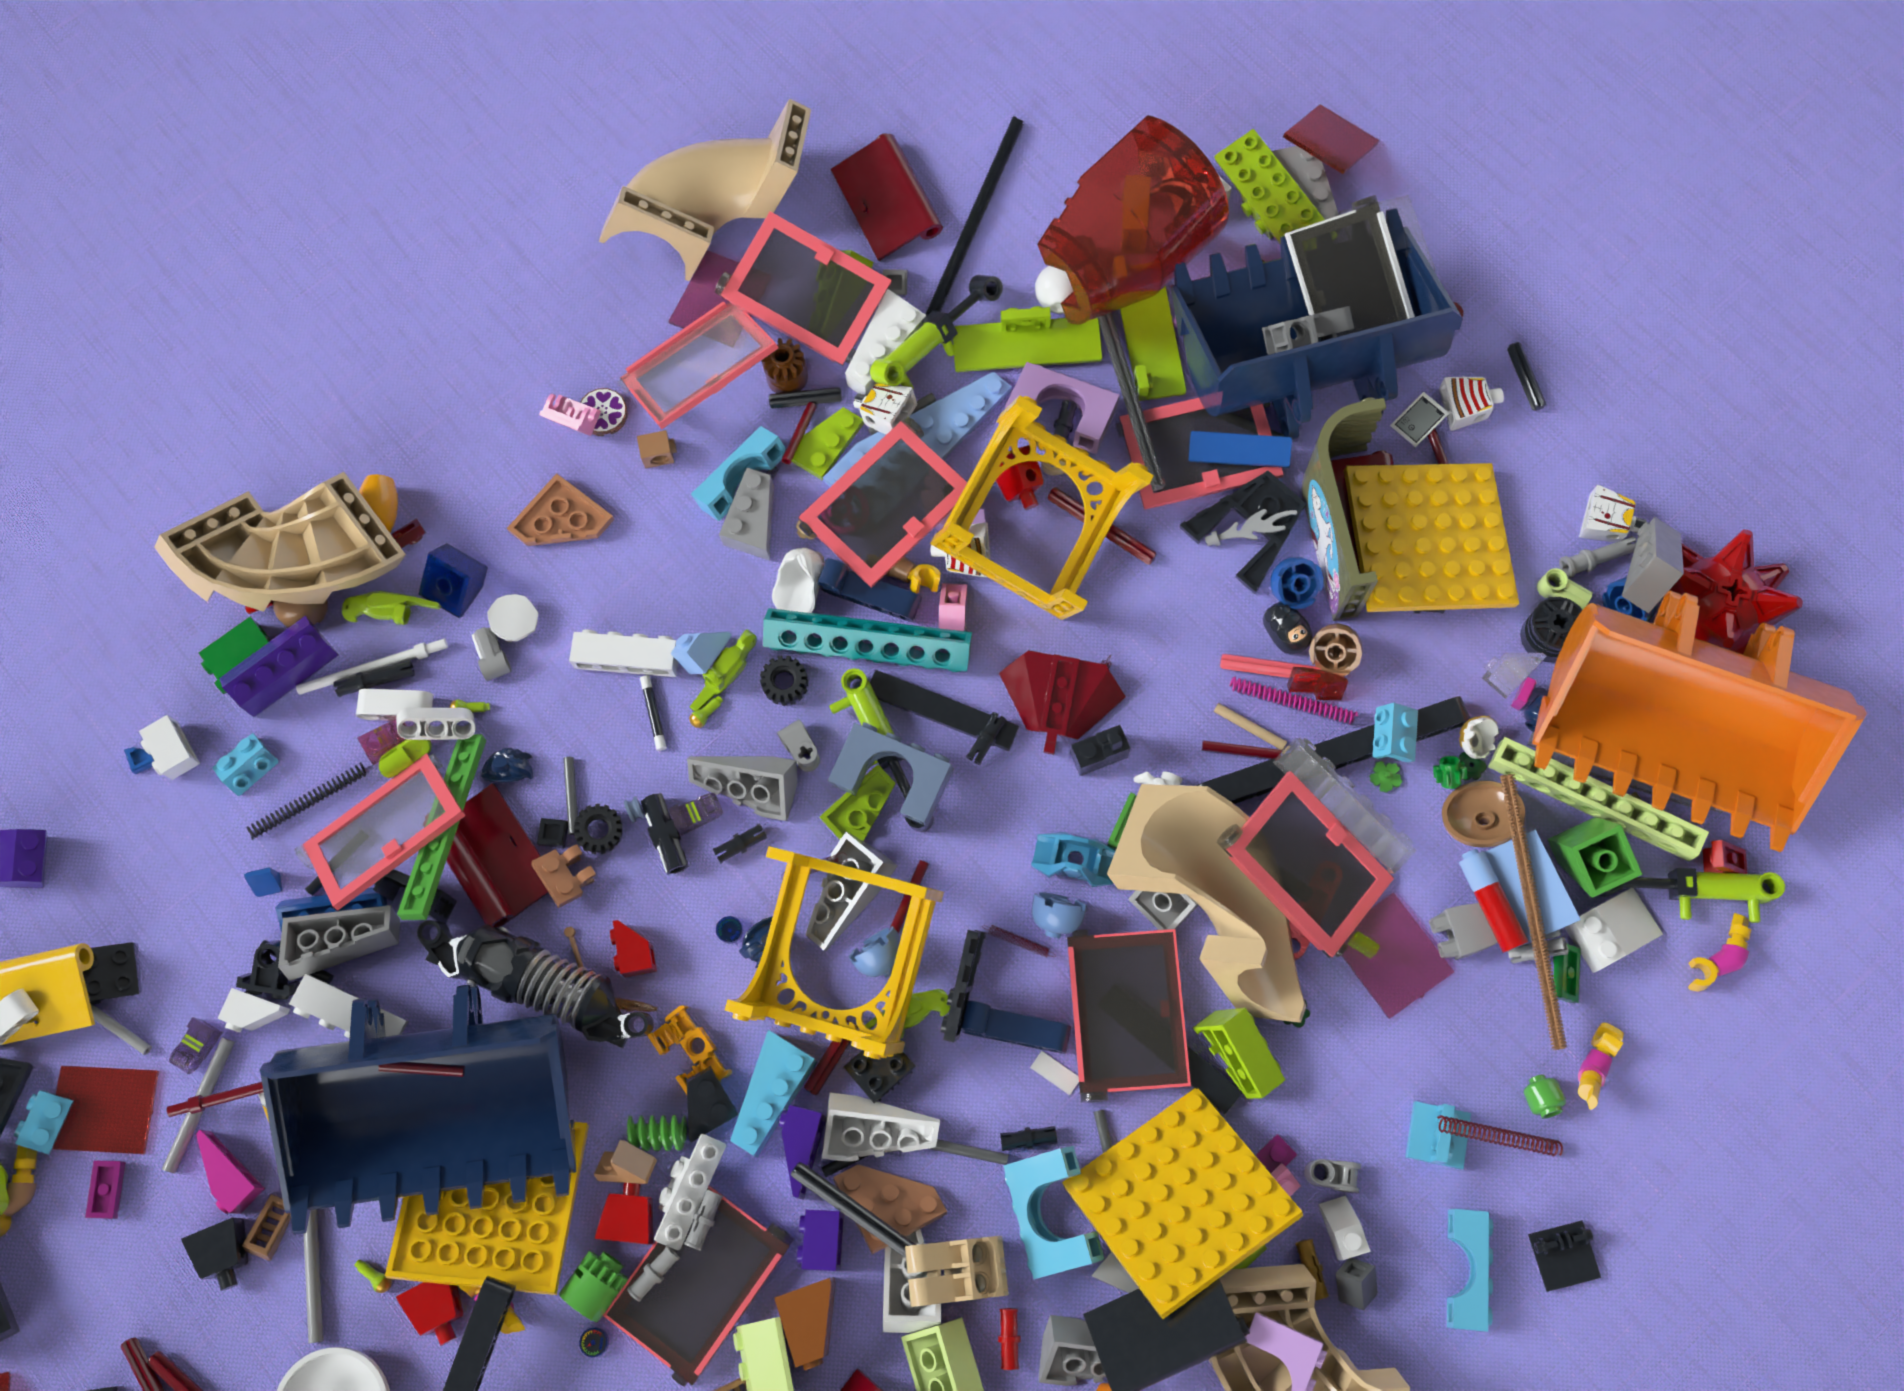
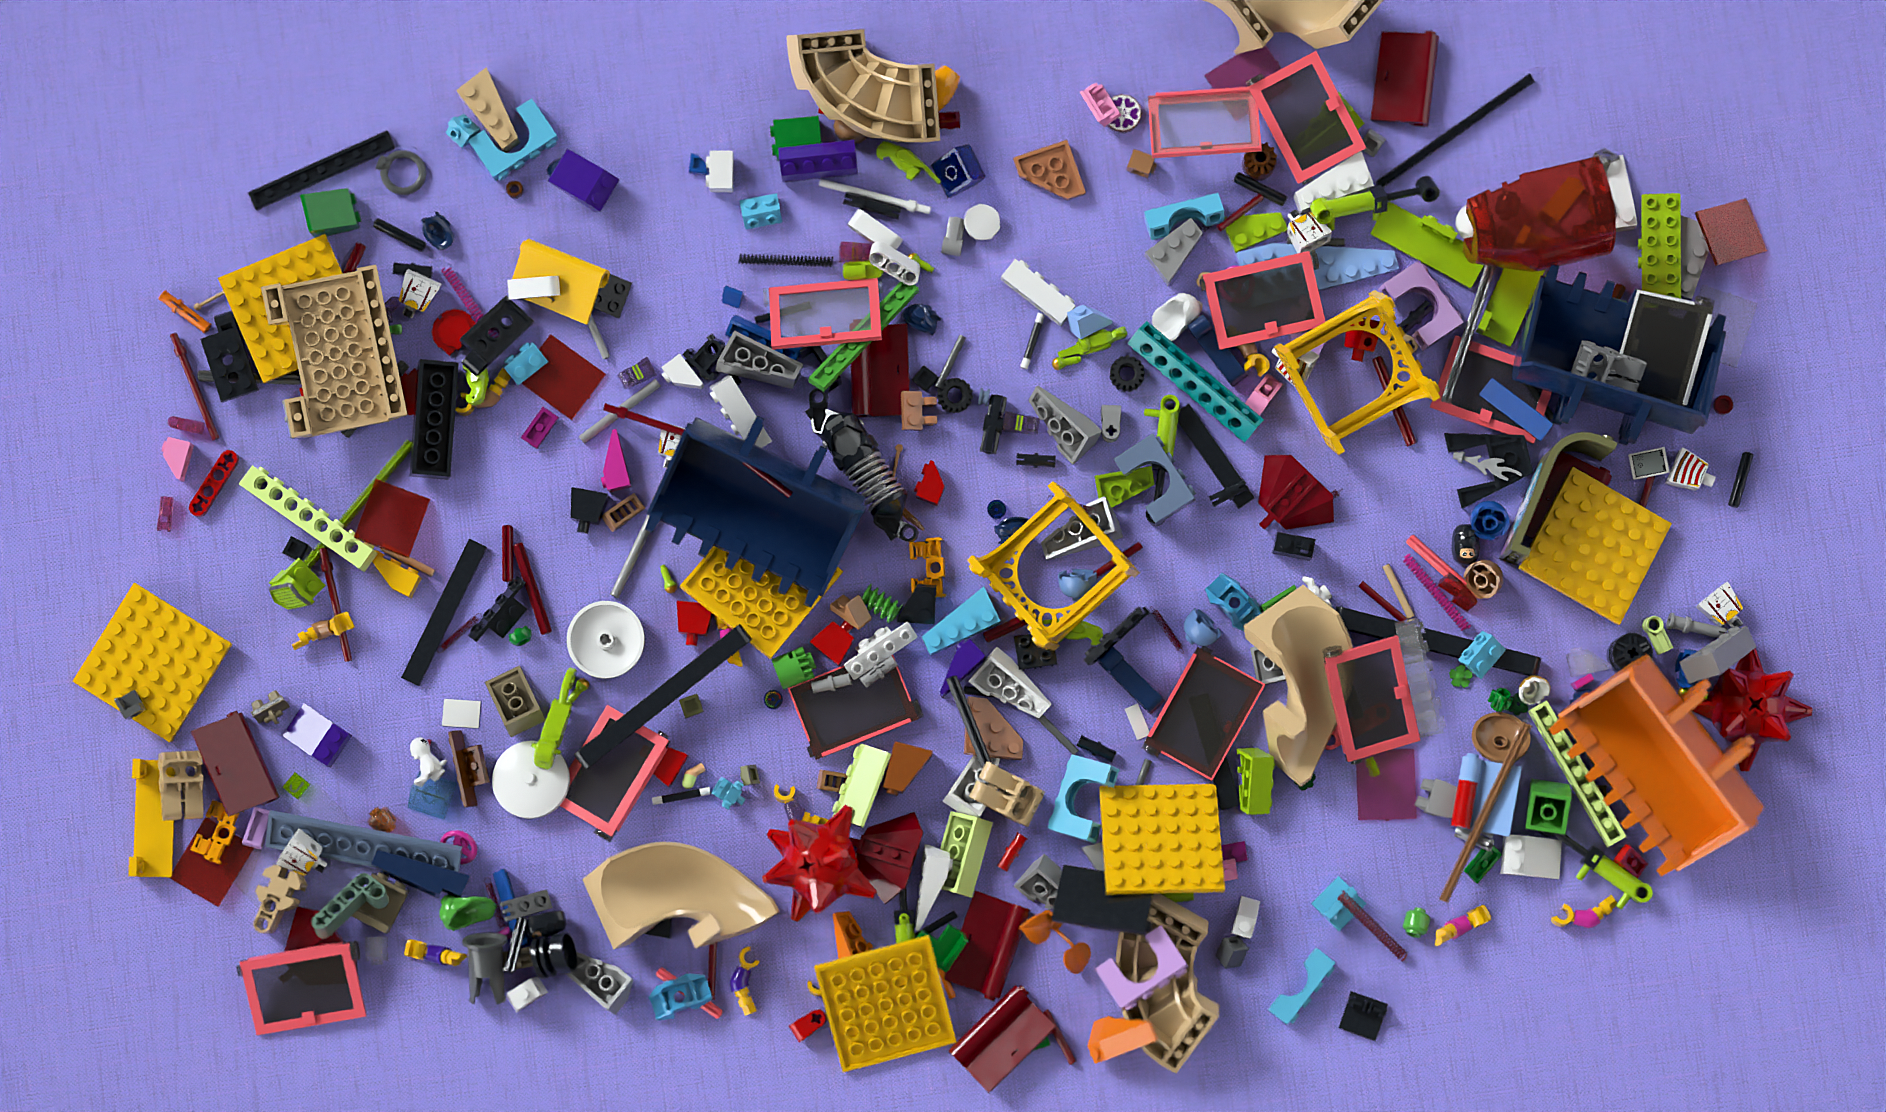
camera: 30 degrees right, 10 degrees up
dark purple brick [797,1209,844,1271] -> none
pearl gold pin [1295,1239,1329,1301] -> none
light grey piece [1304,1159,1361,1193] -> none

